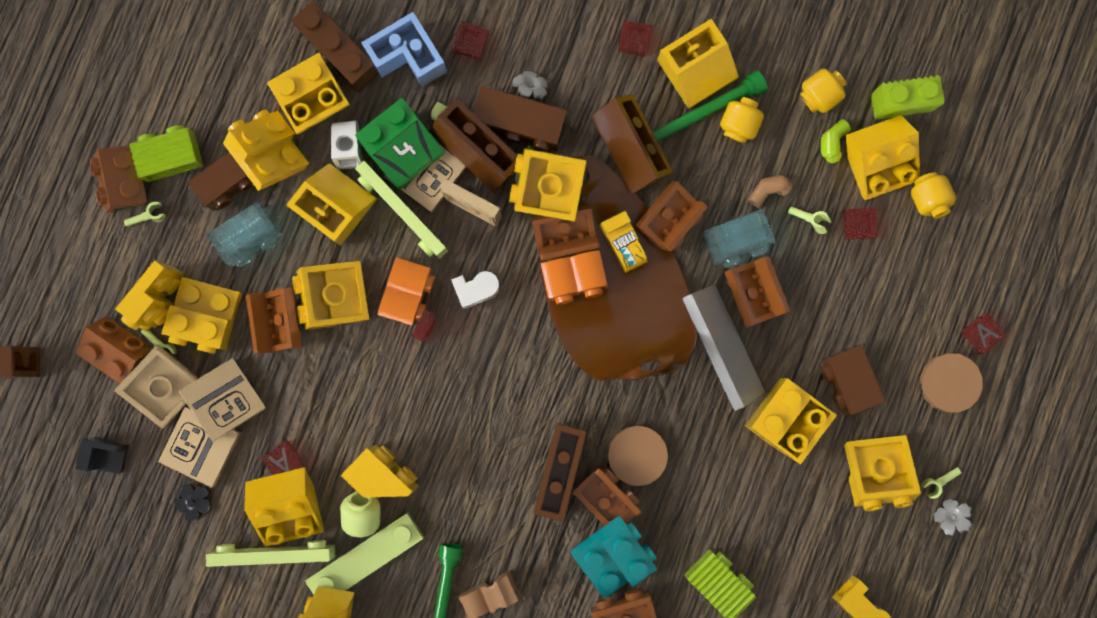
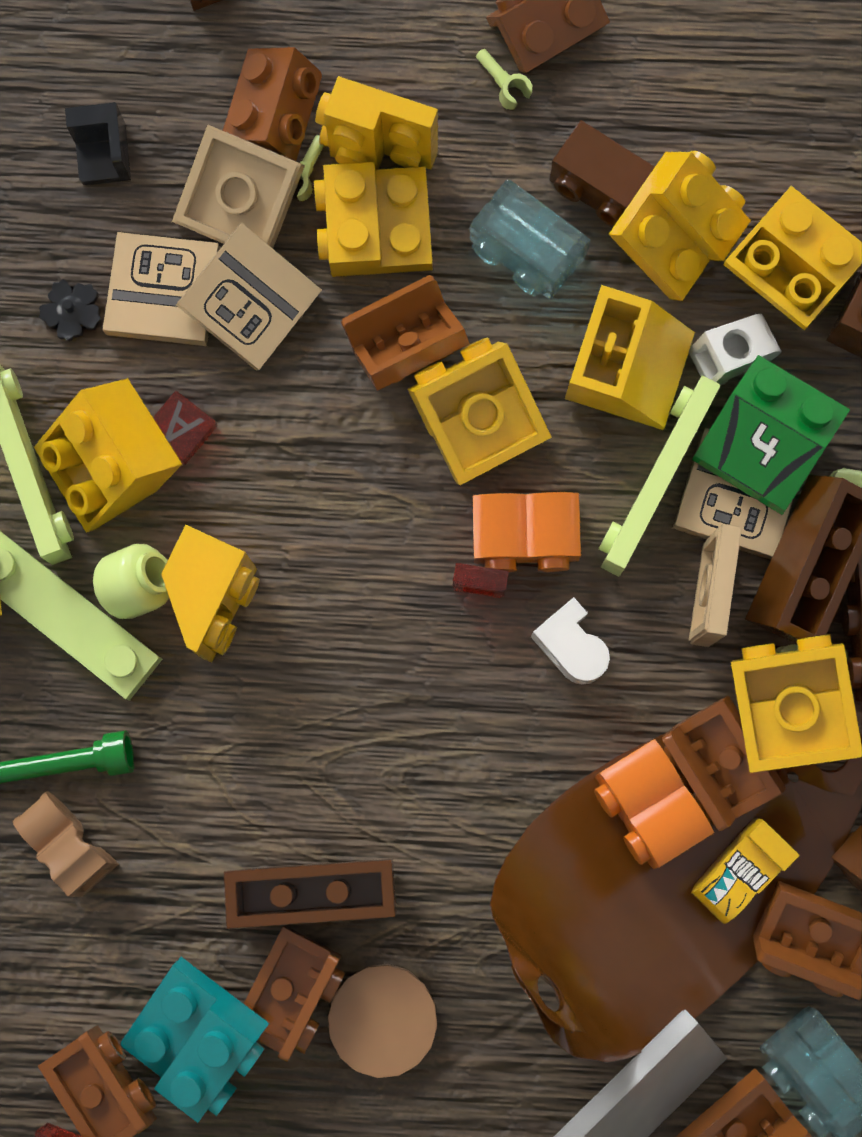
camera: 75 degrees right, 5 degrees down
lime brick [129,125,204,182] -> none

